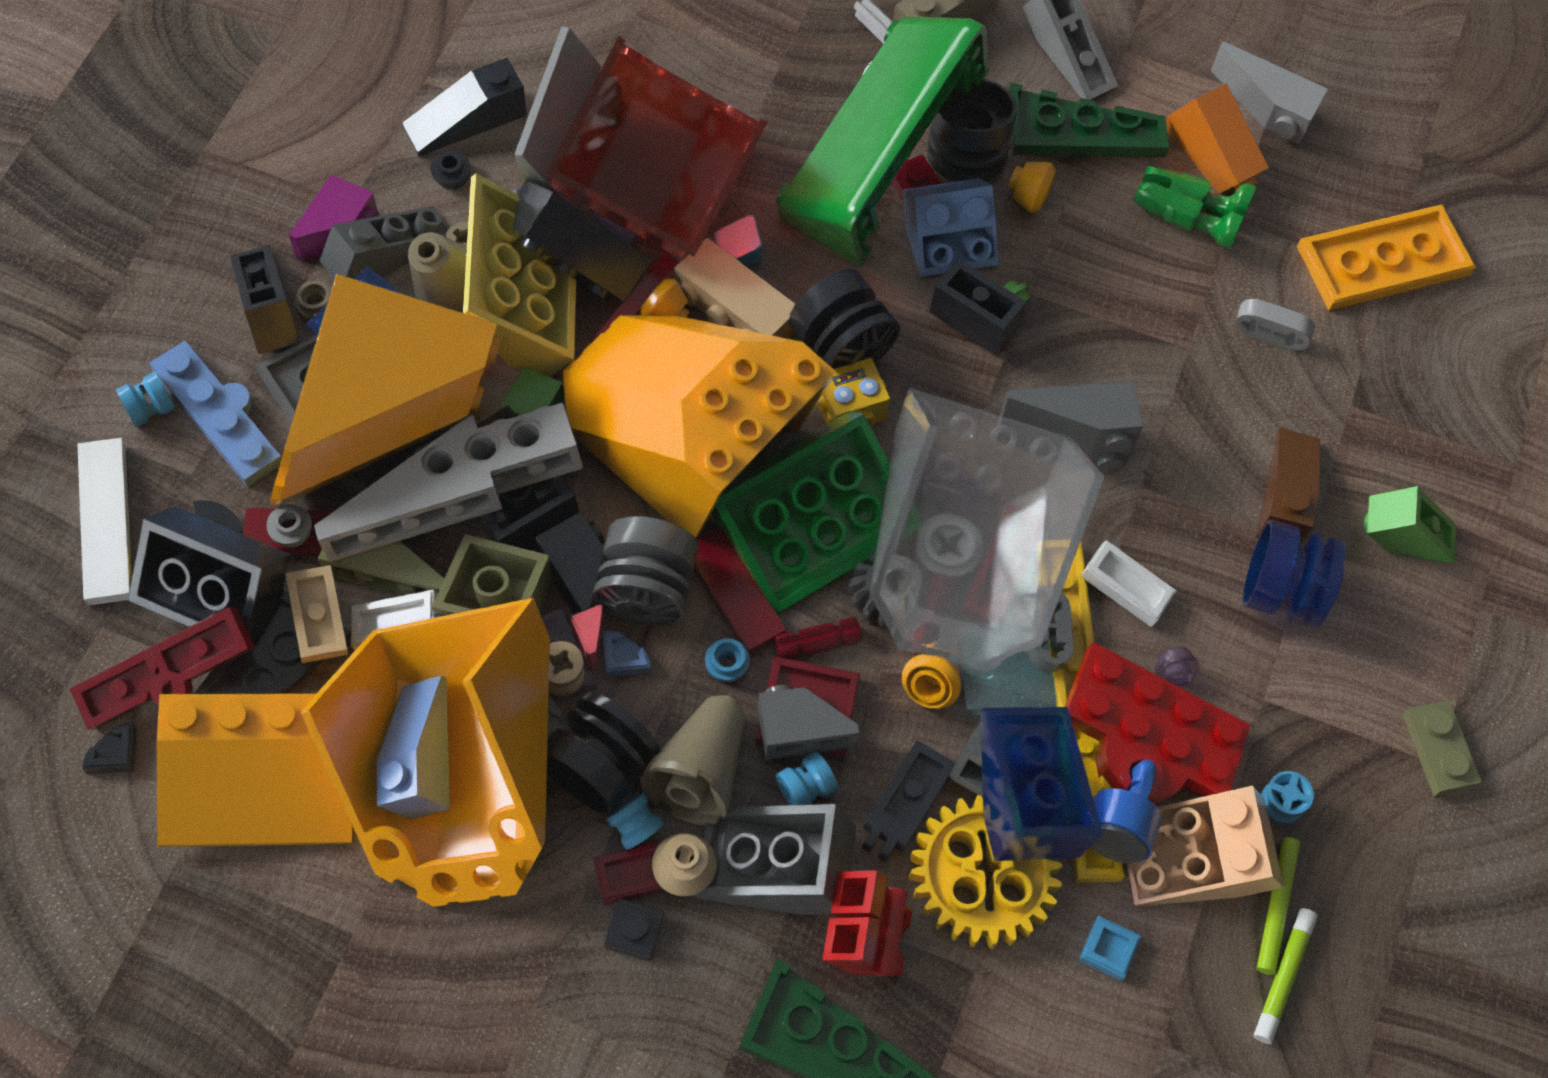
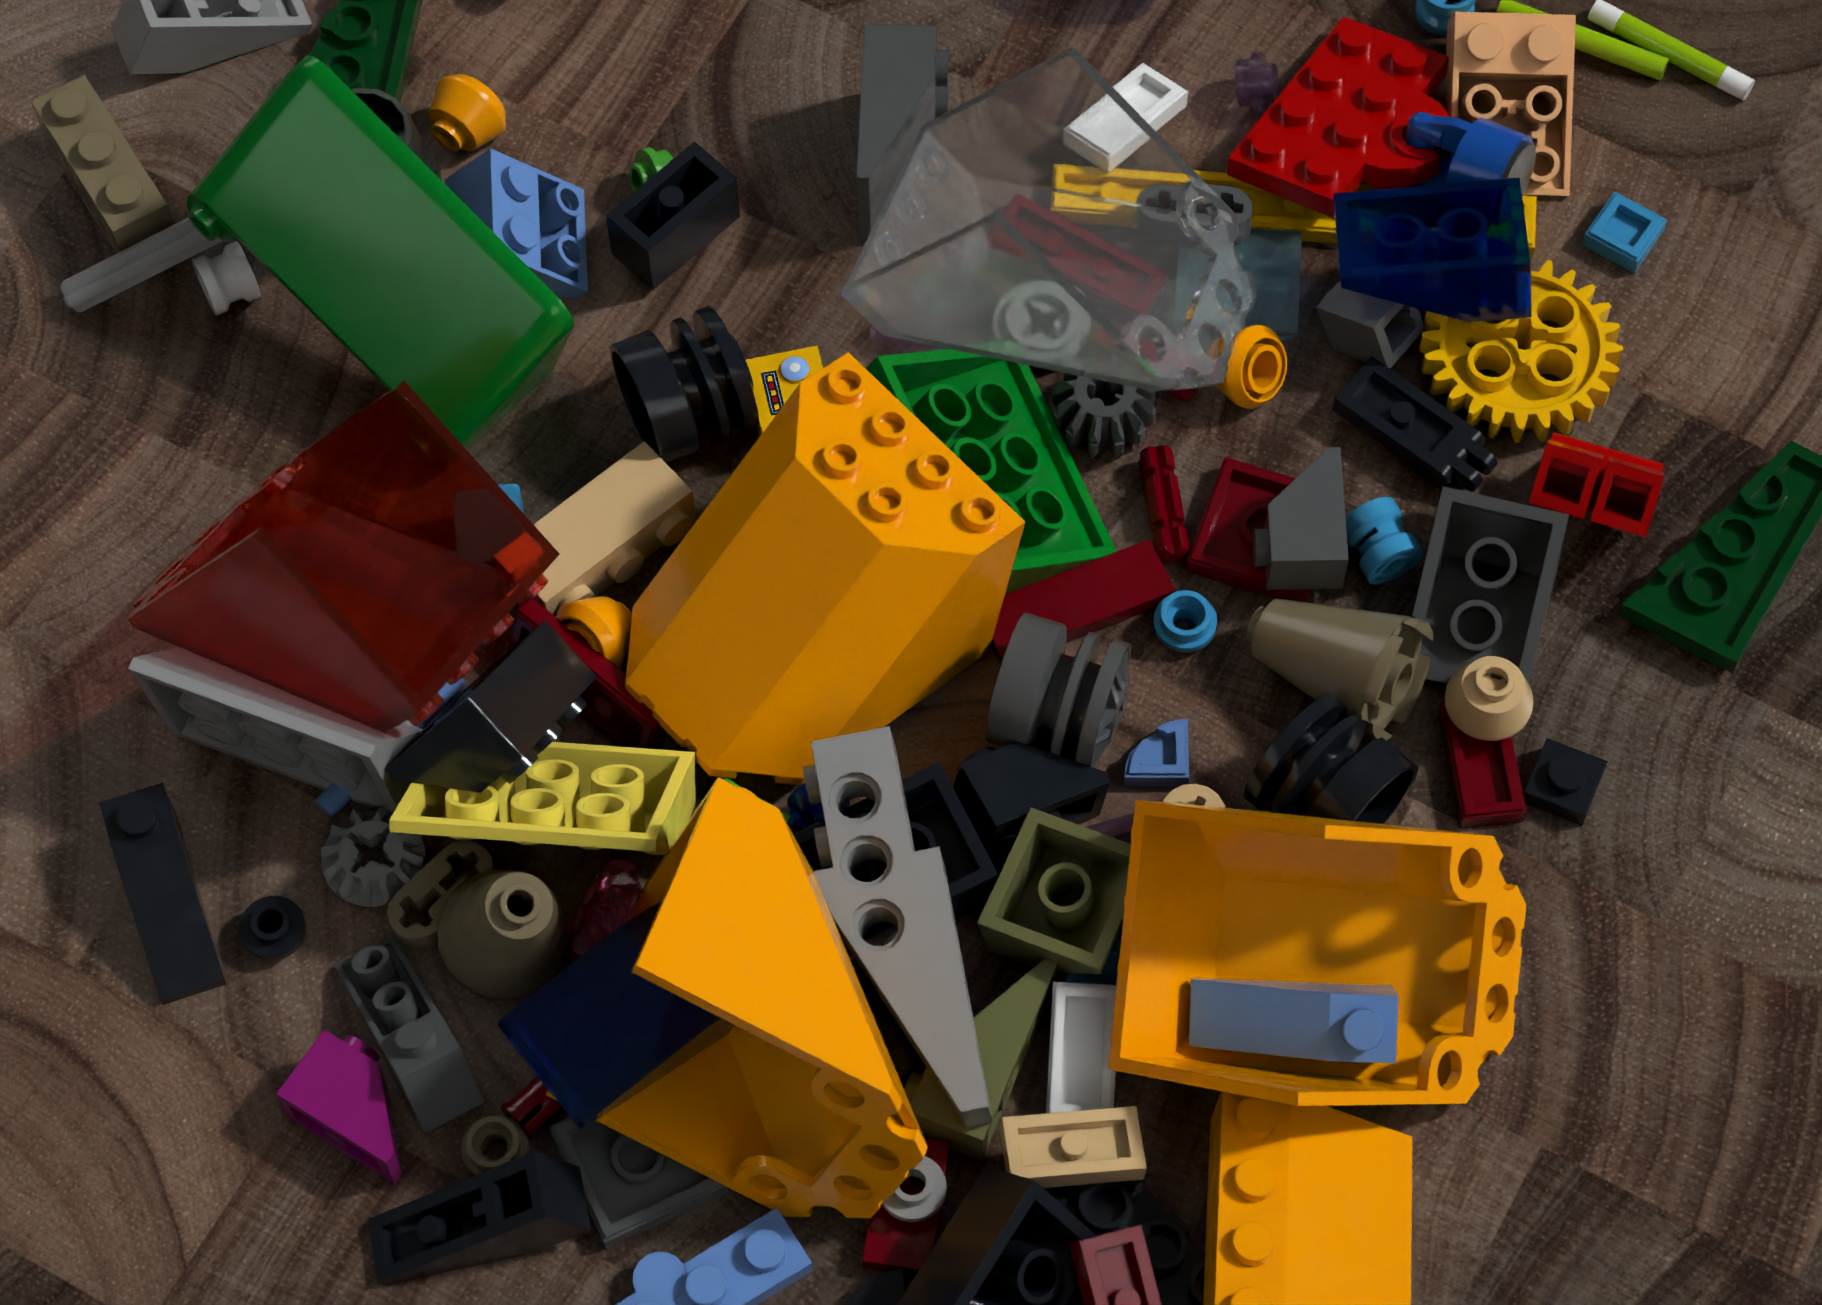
camera: 75 degrees left, 0 degrees up
coral slope [571,605,604,671] -> none
dark azure wheel [605,792,664,850] -> none

